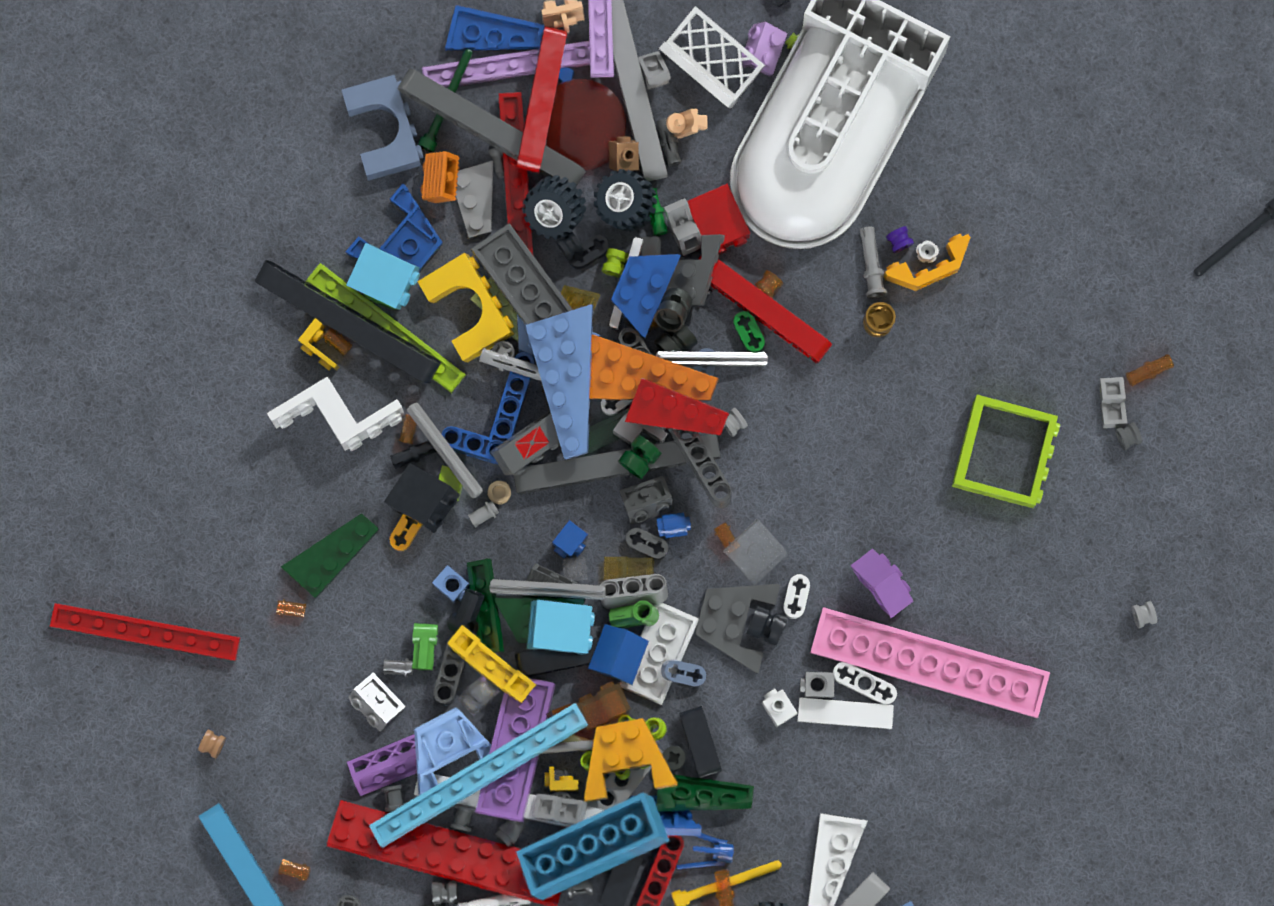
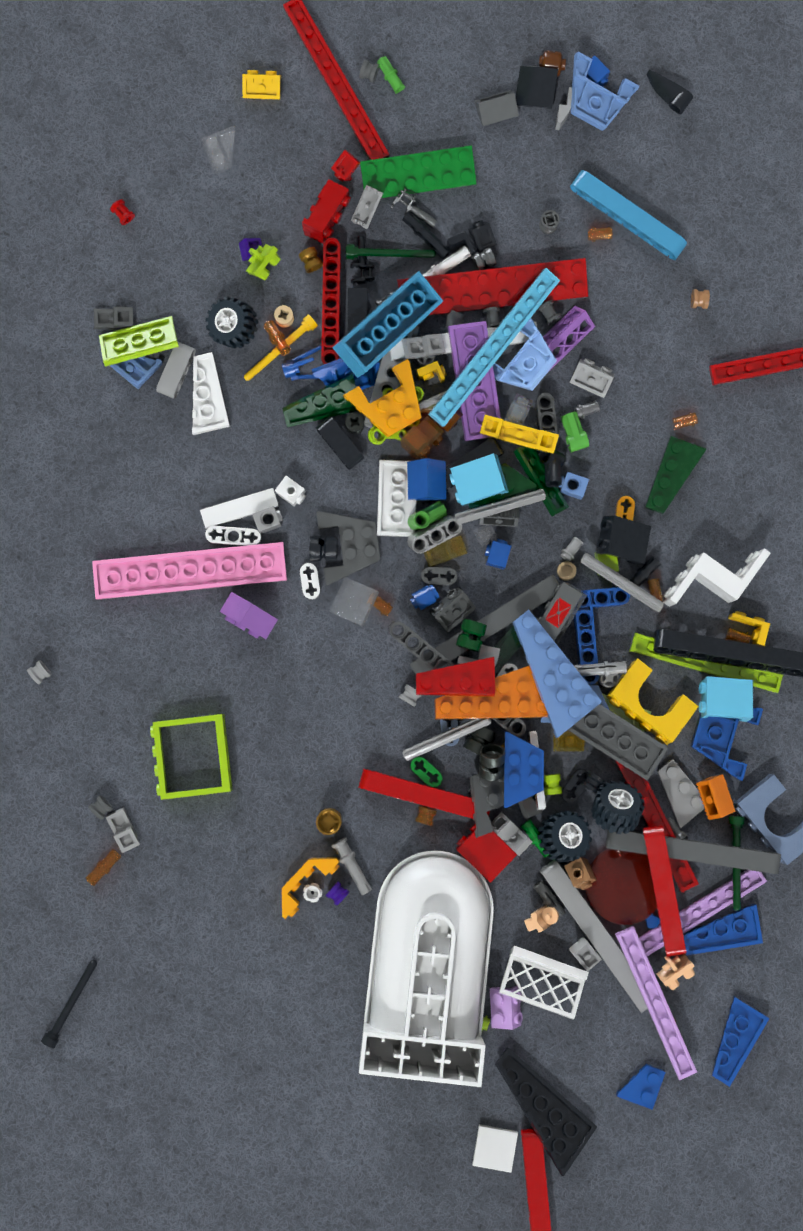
camera: 160 degrees right, 5 degrees up
sand blue beam [661,660,706,686] -> none

